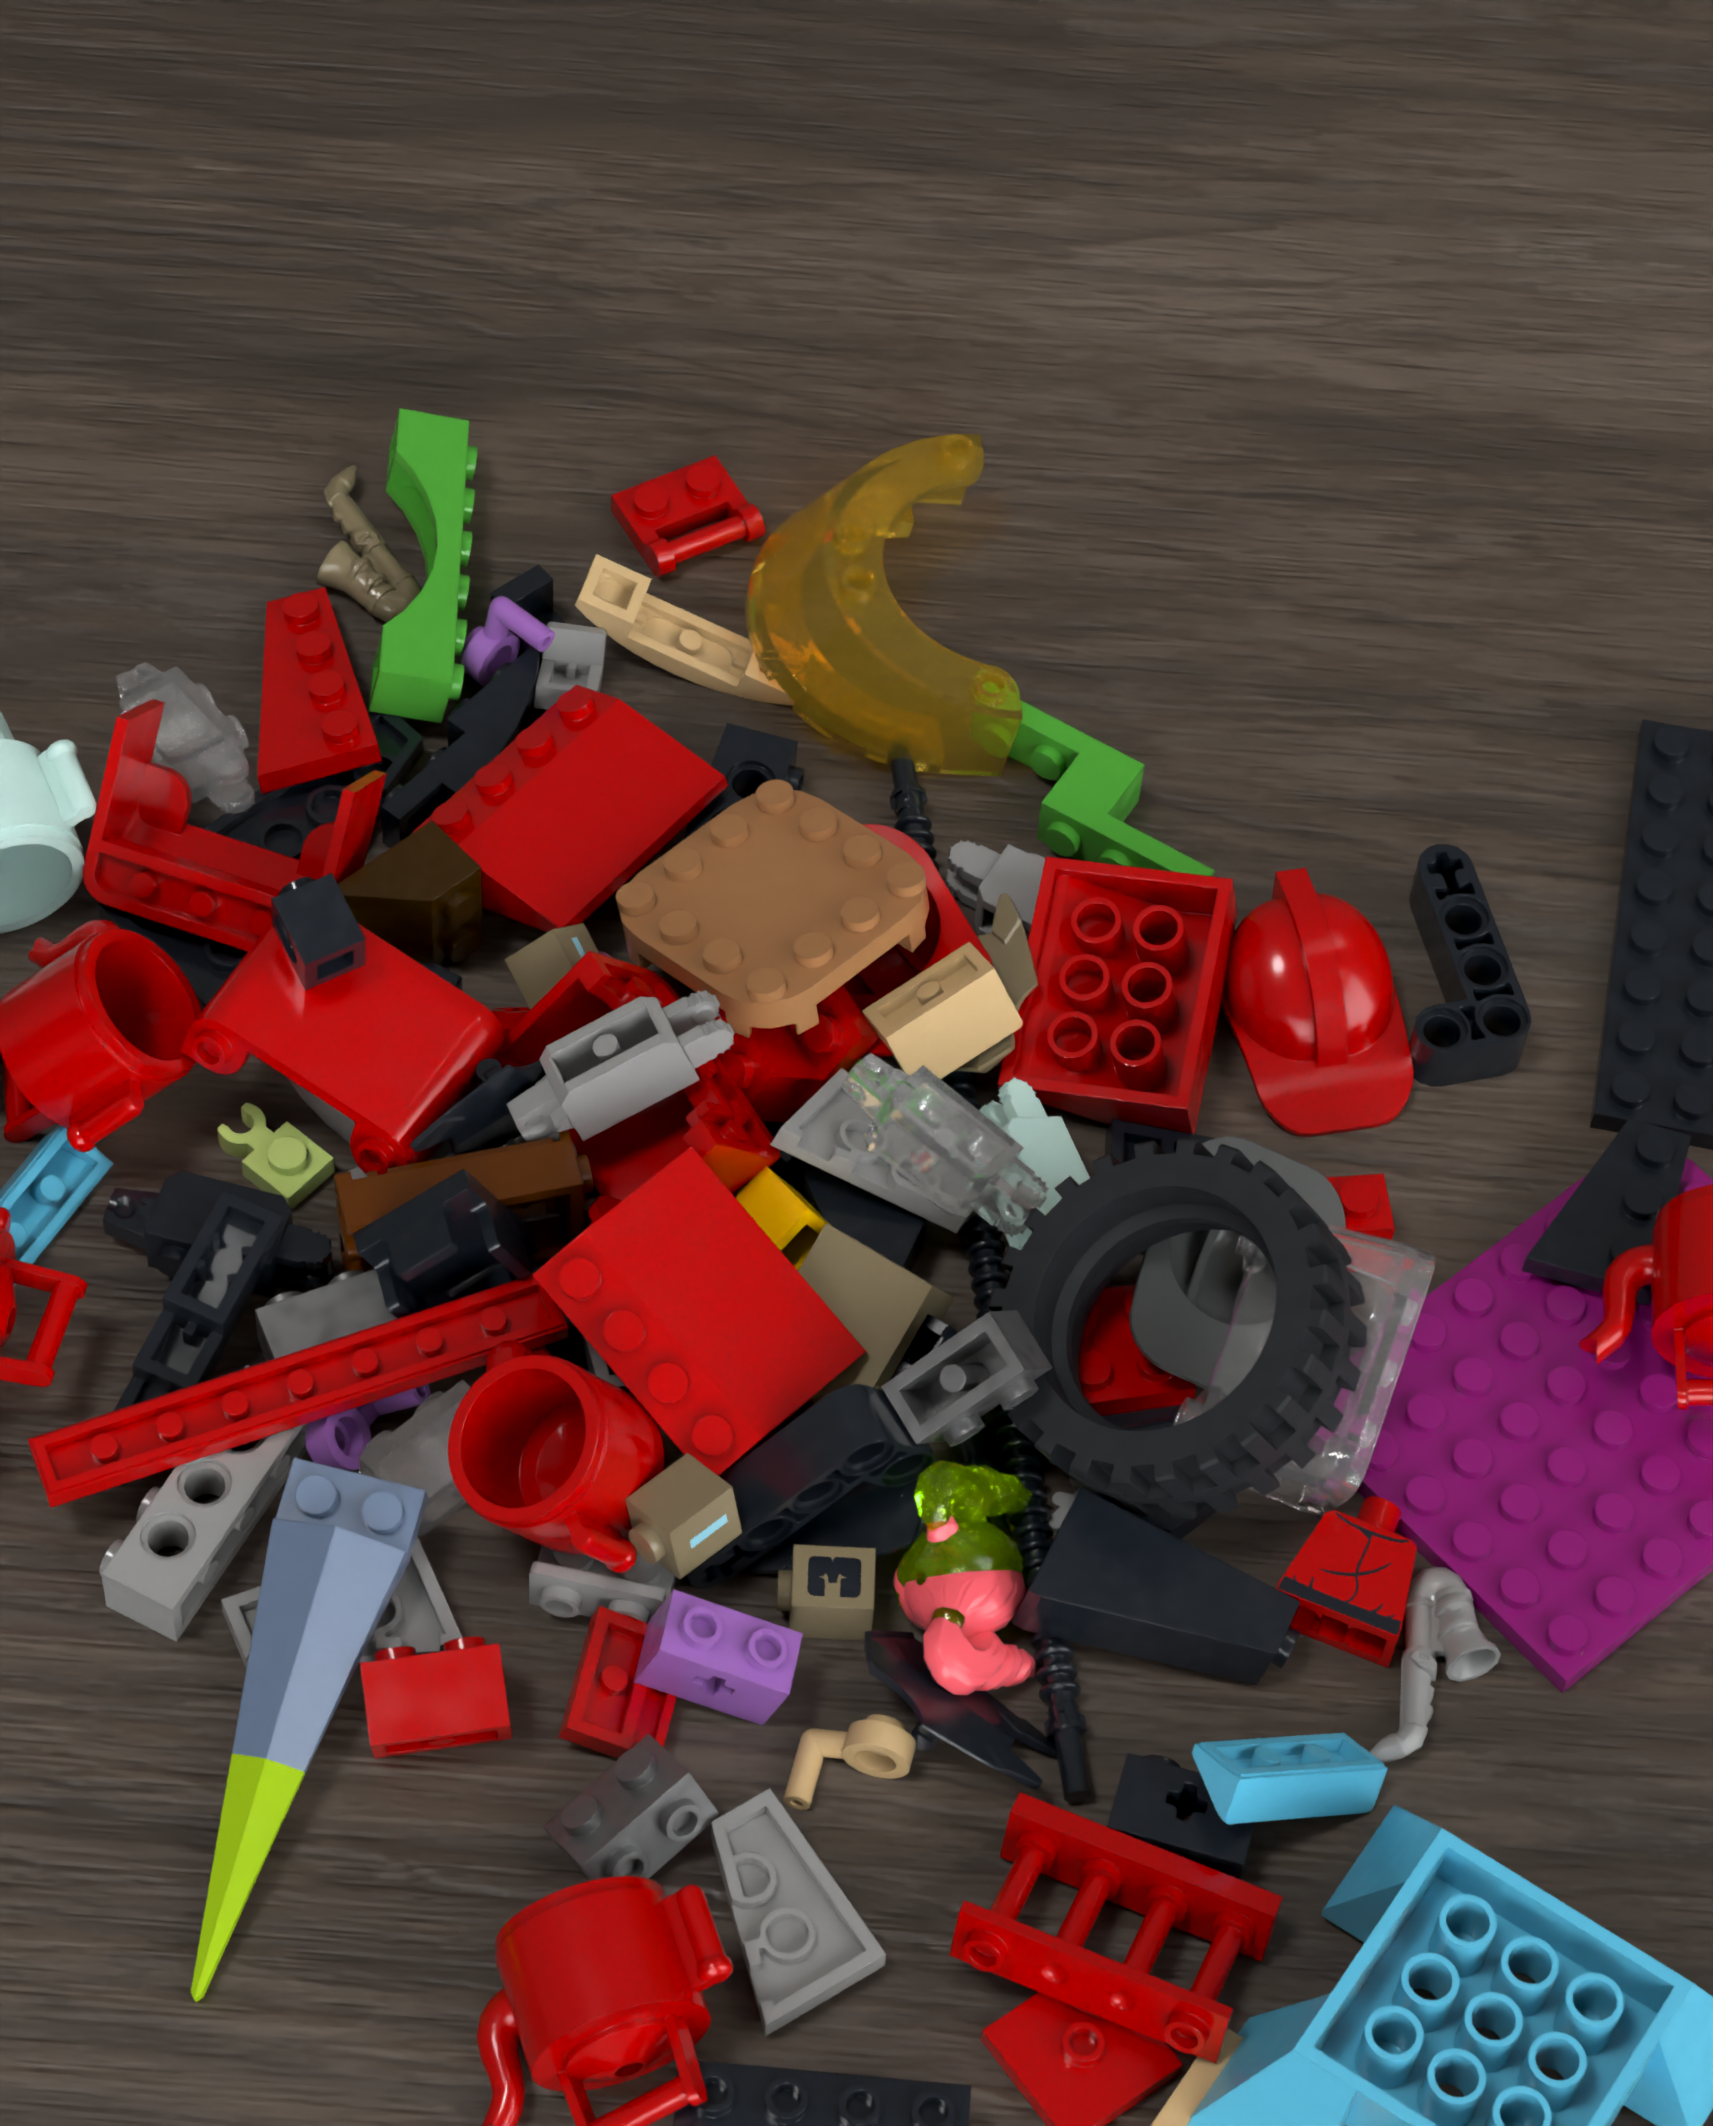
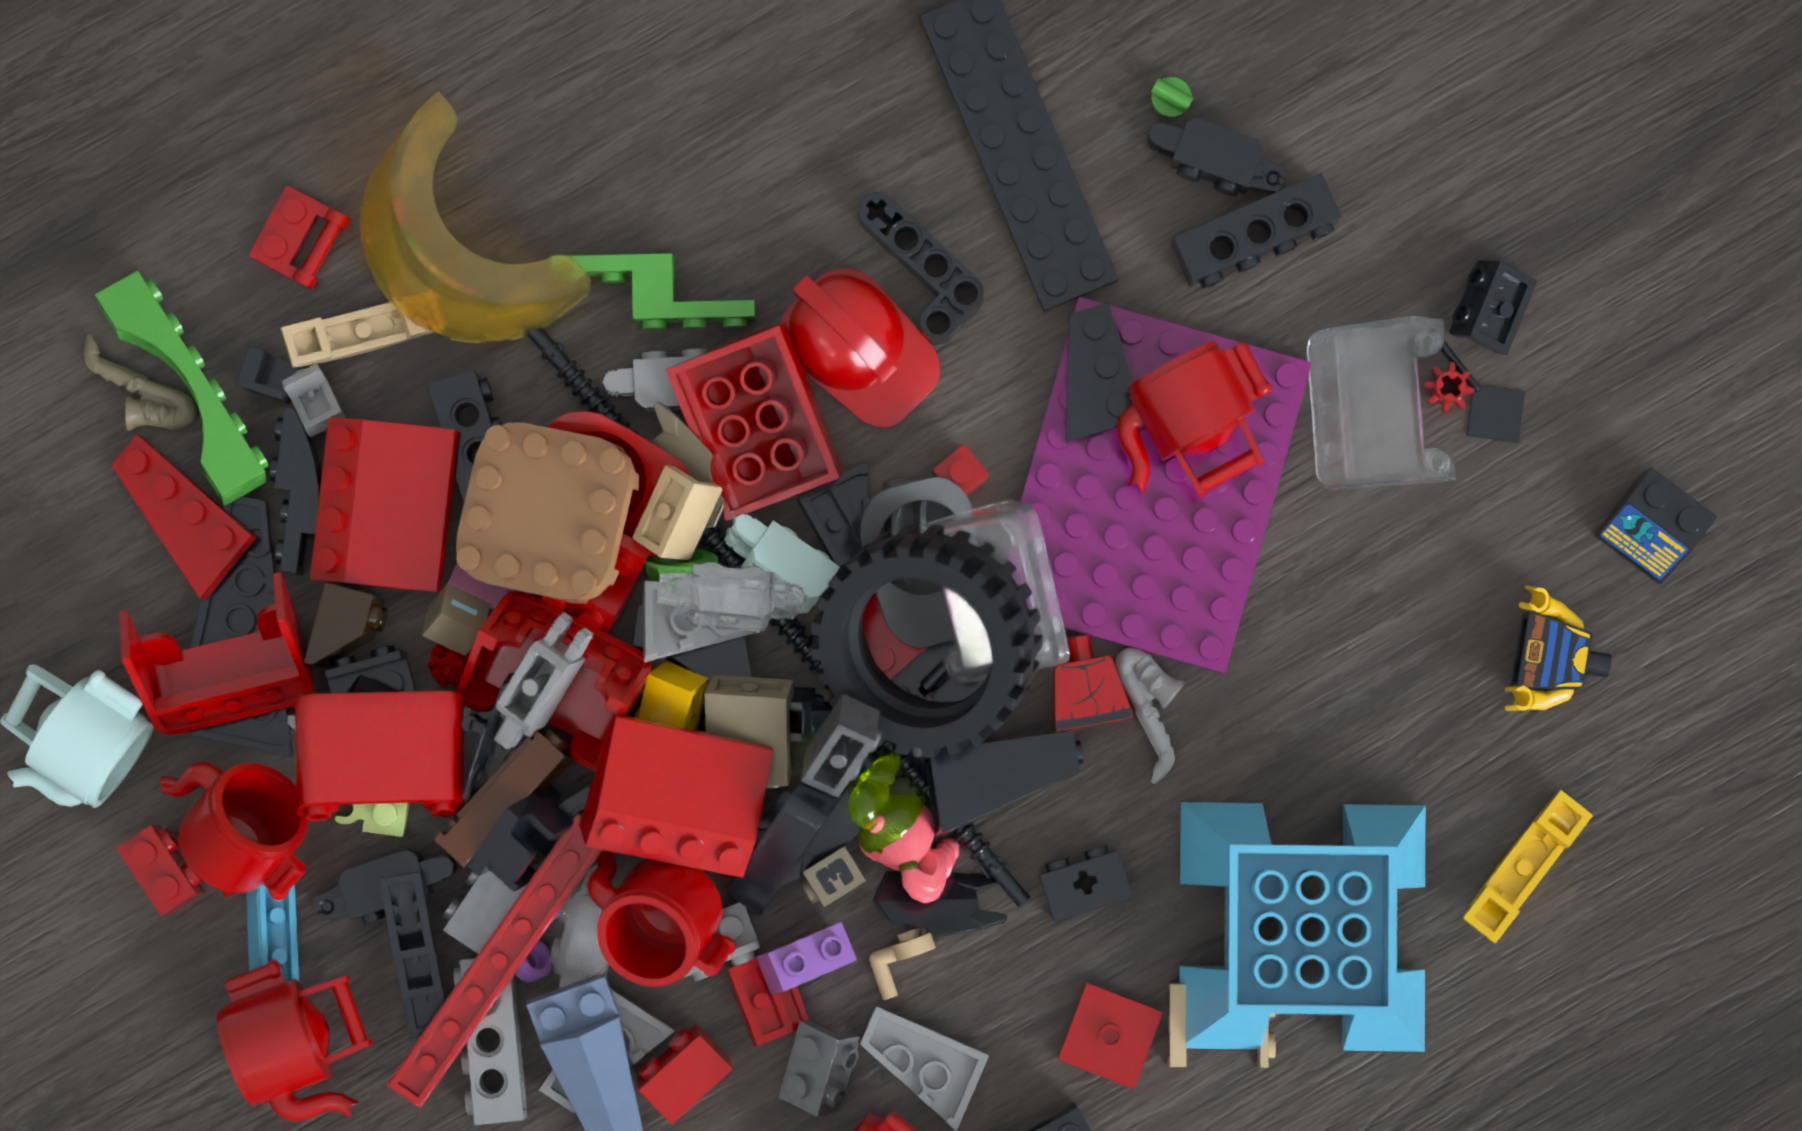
camera: 30 degrees left, 30 degrees up
clear hinge [115,661,255,815] -> none
black brick [271,873,366,991] -> none
medium lavender plate [461,596,555,687] -> none
dark tan brick [625,1453,742,1579] -> none
red fence [949,1792,1283,2064] -> none
medium azure slope [1192,1733,1388,1824] -> none

